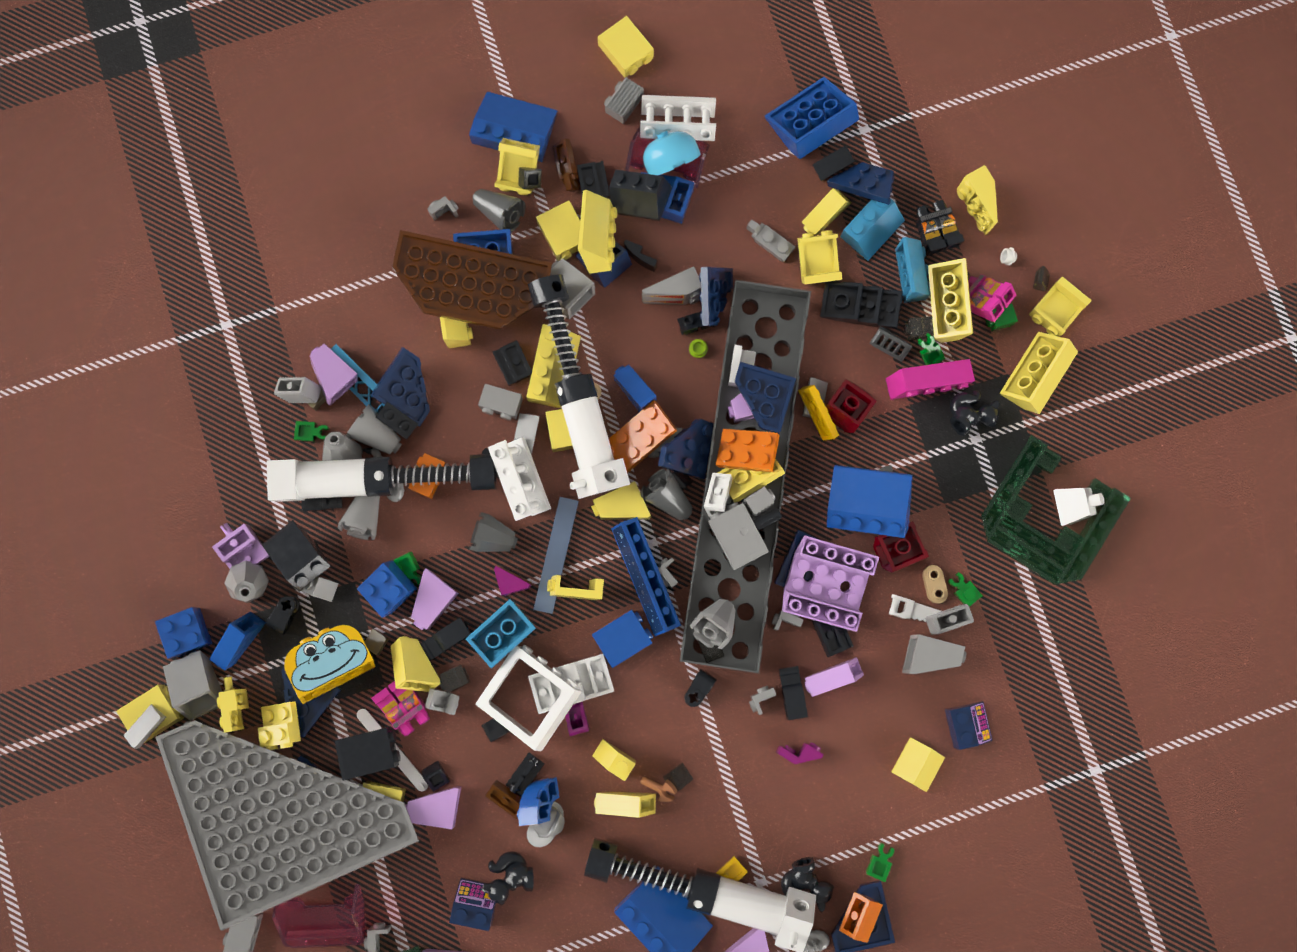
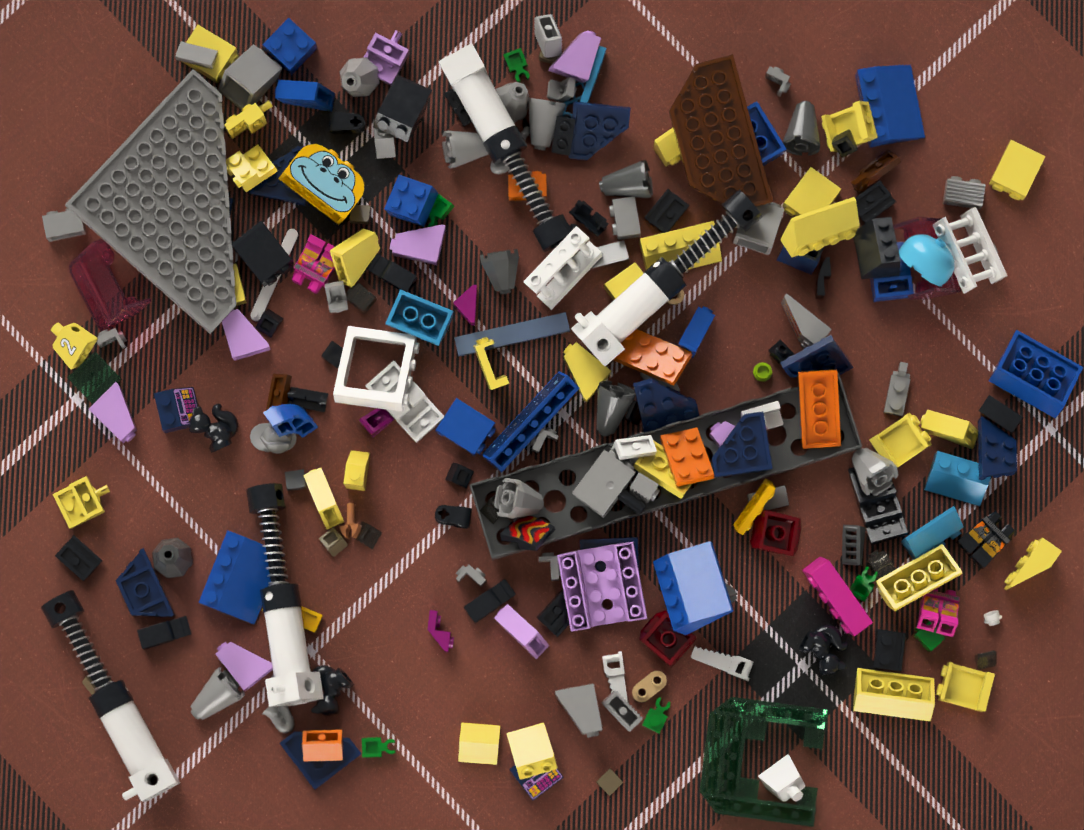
camera: 65 degrees right, 0 degrees up
none -> dark grey slope [285,469,307,491]
none -> dark tan slope [319,527,348,557]
none -> black slope [445,463,474,489]
none -> slope [500,515,555,551]
none -> light yellow panel [507,723,557,779]
none -> light grey bracket [547,77,576,103]
none -> black hinge [569,200,609,236]
none -> dark tan slope [596,769,623,796]
none -> dark grey cone [599,160,653,198]
none -> white piece [691,646,754,681]
none -> orange plate [798,369,841,449]
none -> light grey cone [852,448,898,496]
none -> black plate [873,629,906,672]

